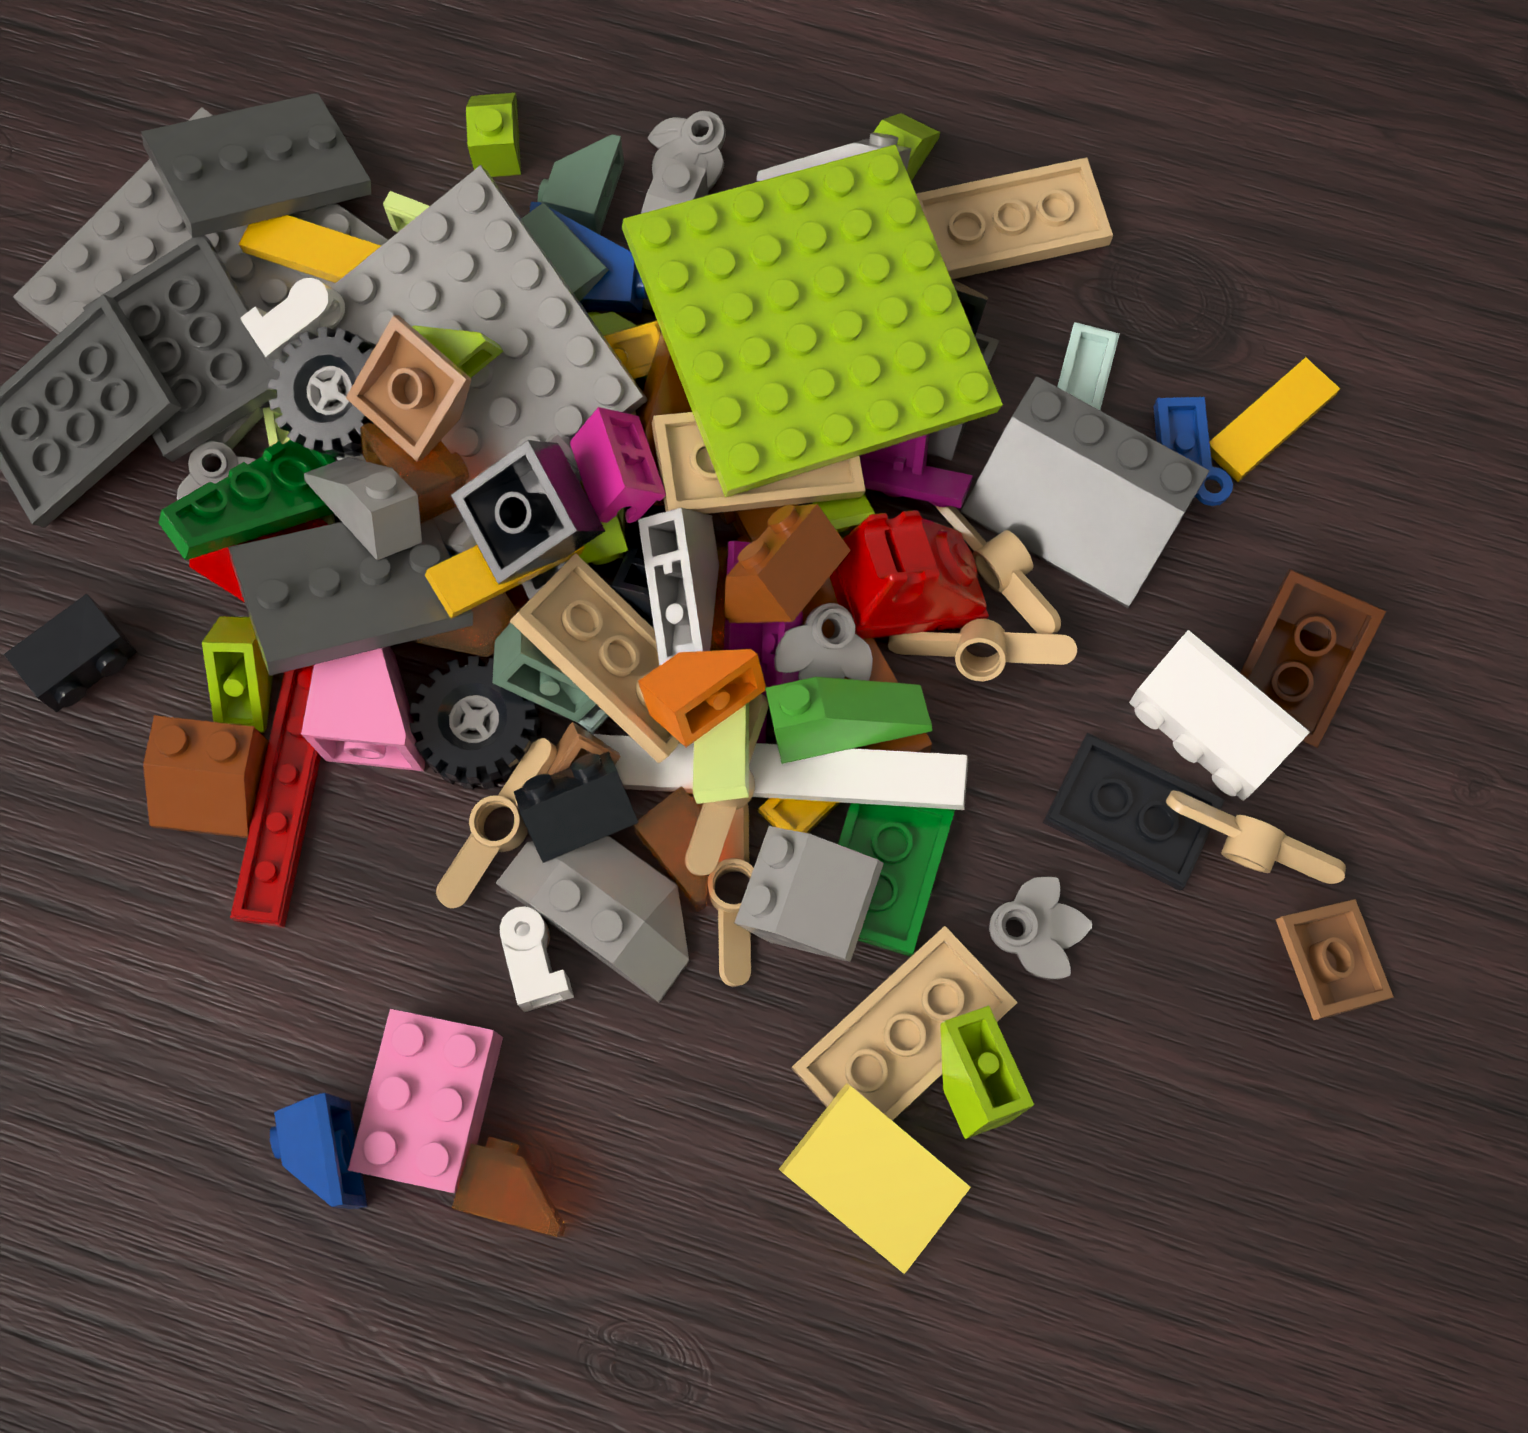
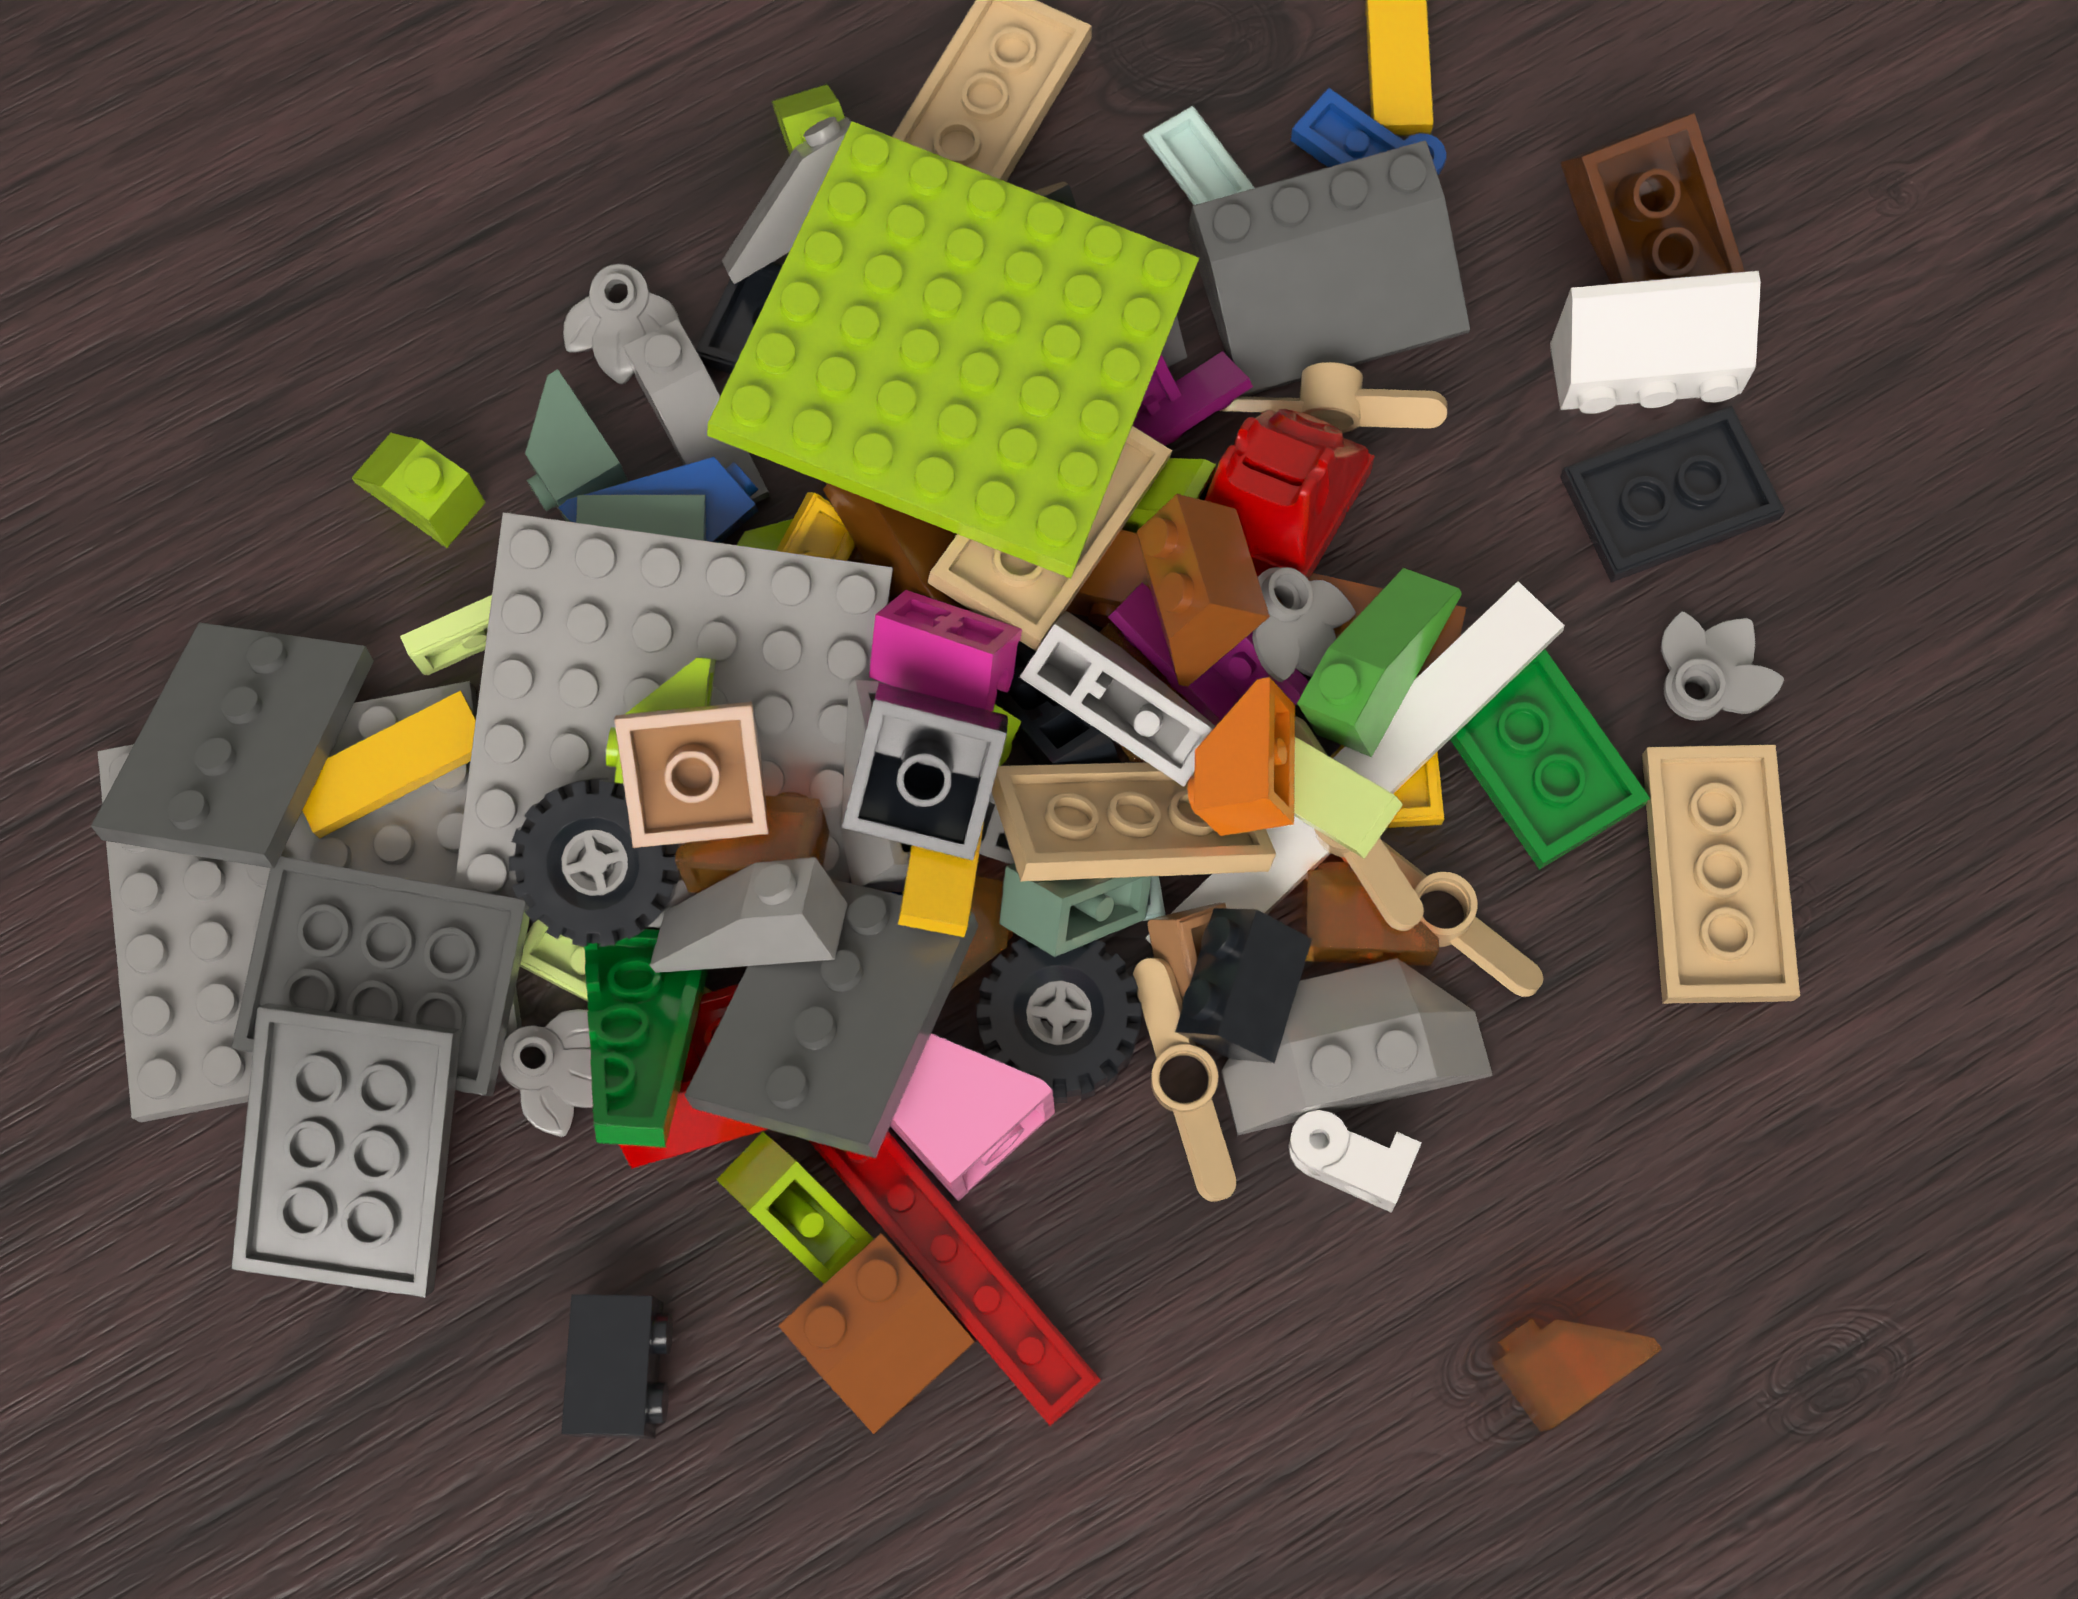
camera: 45 degrees left, 0 degrees up
white leg [240,278,345,362] -> none
blue slope [270,1093,368,1209] -> none
bright pink brick [348,1009,503,1195] -> none
light grey slope [734,826,884,962] -> none
light yellow tile [779,1083,971,1274] -> none
tan piece [888,619,1077,681] -> none
lime slope [940,1006,1034,1139] -> none
tan piece [1166,791,1346,884] -> none
medium nougat slope [1275,899,1394,1020] -> none

